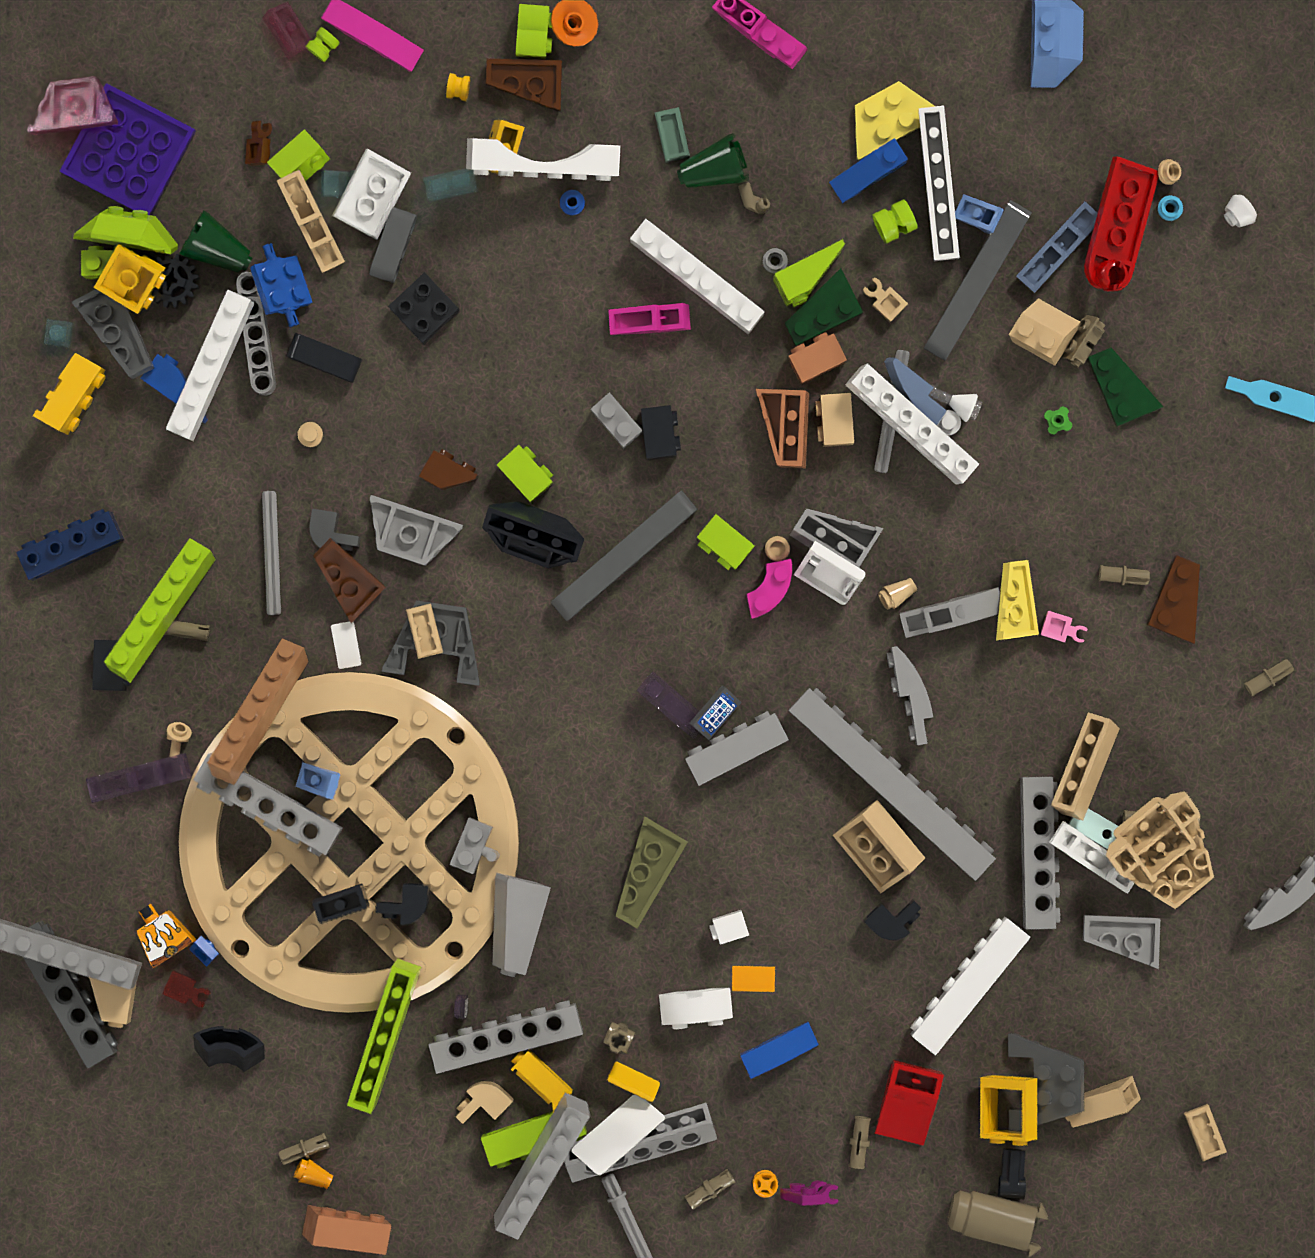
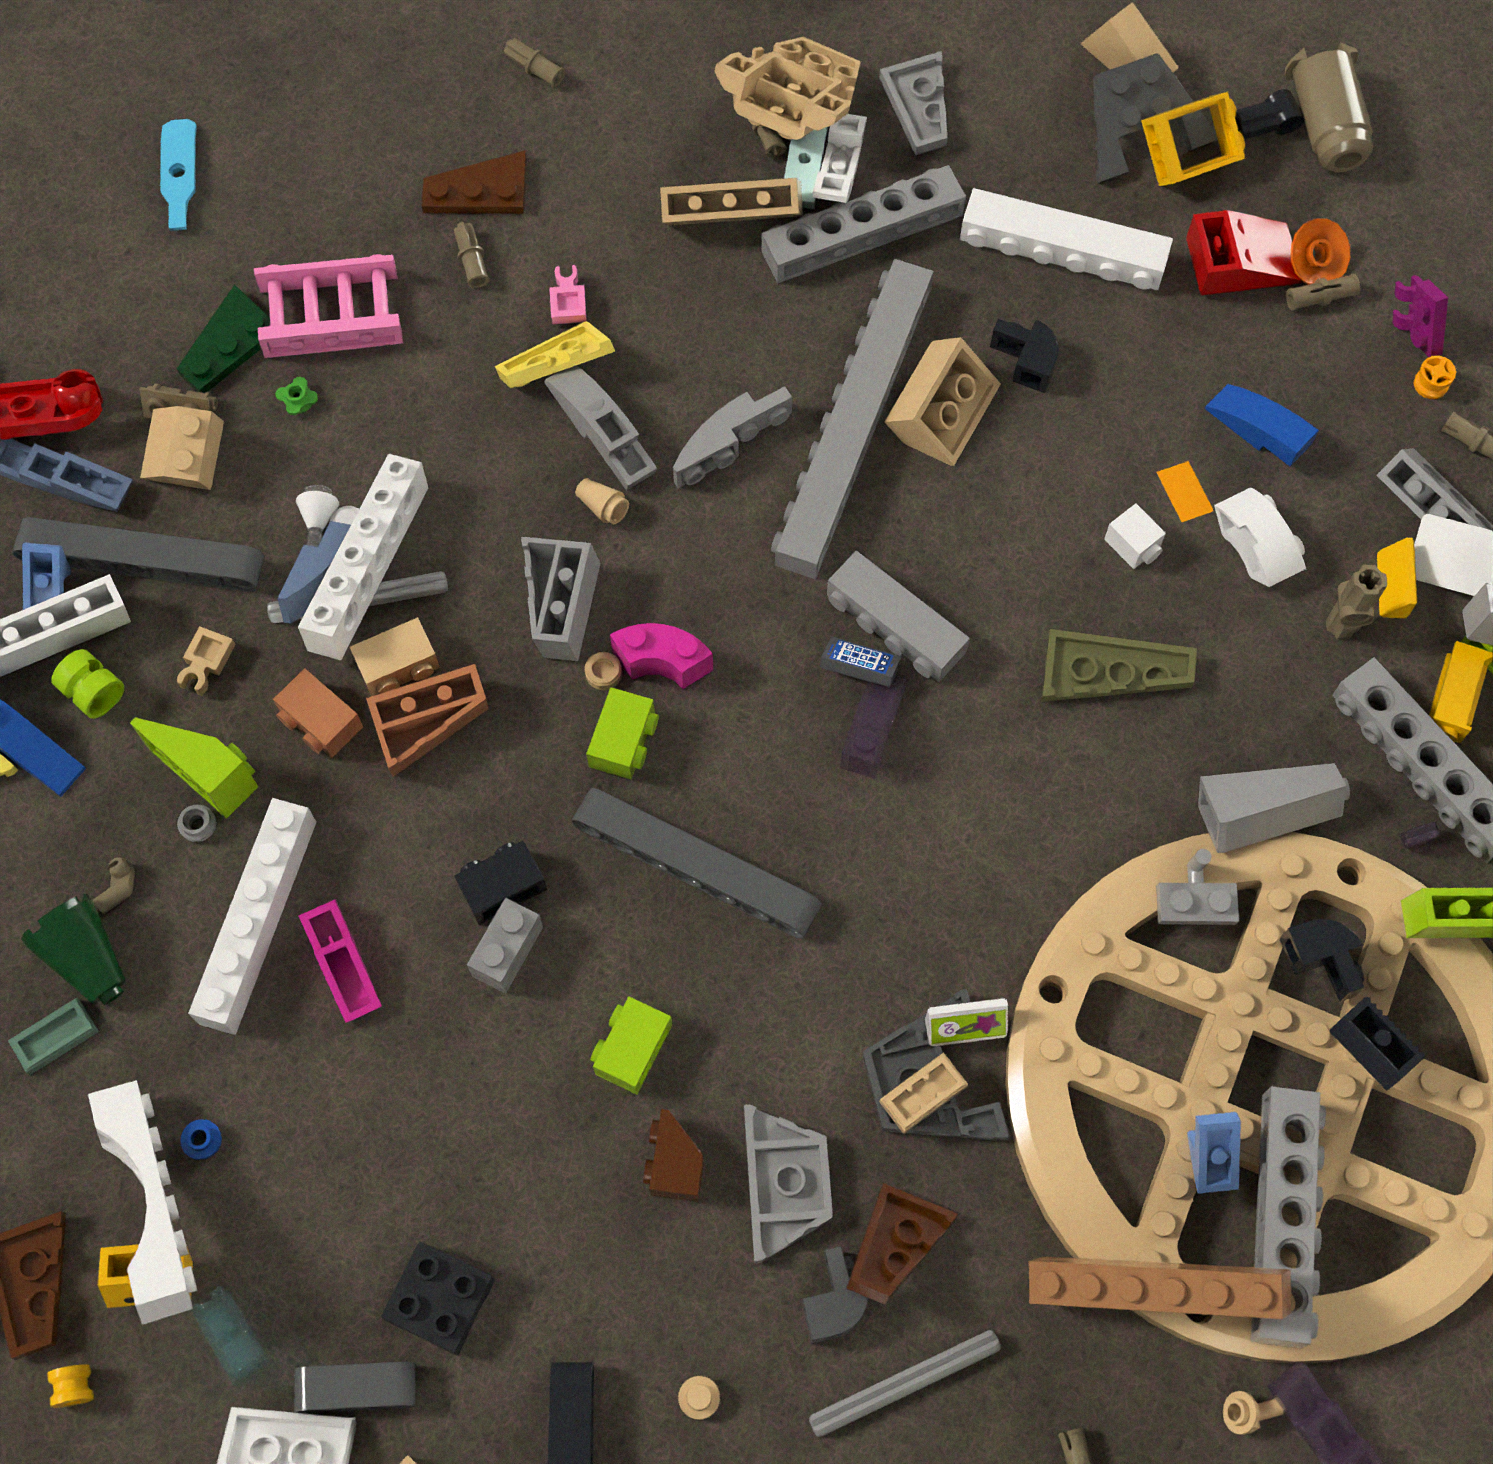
camera: 115 degrees left, 20 degrees down
white sticker [331,622,361,669] -> none
black wedge [482,501,584,569] -> none
dark green wing [785,268,863,347] -> none
white container [794,541,865,605] -> none
none -> bright pink fence [254,254,403,358]
none -> slope [925,998,1008,1047]
none -> orange dish [1291,218,1350,285]

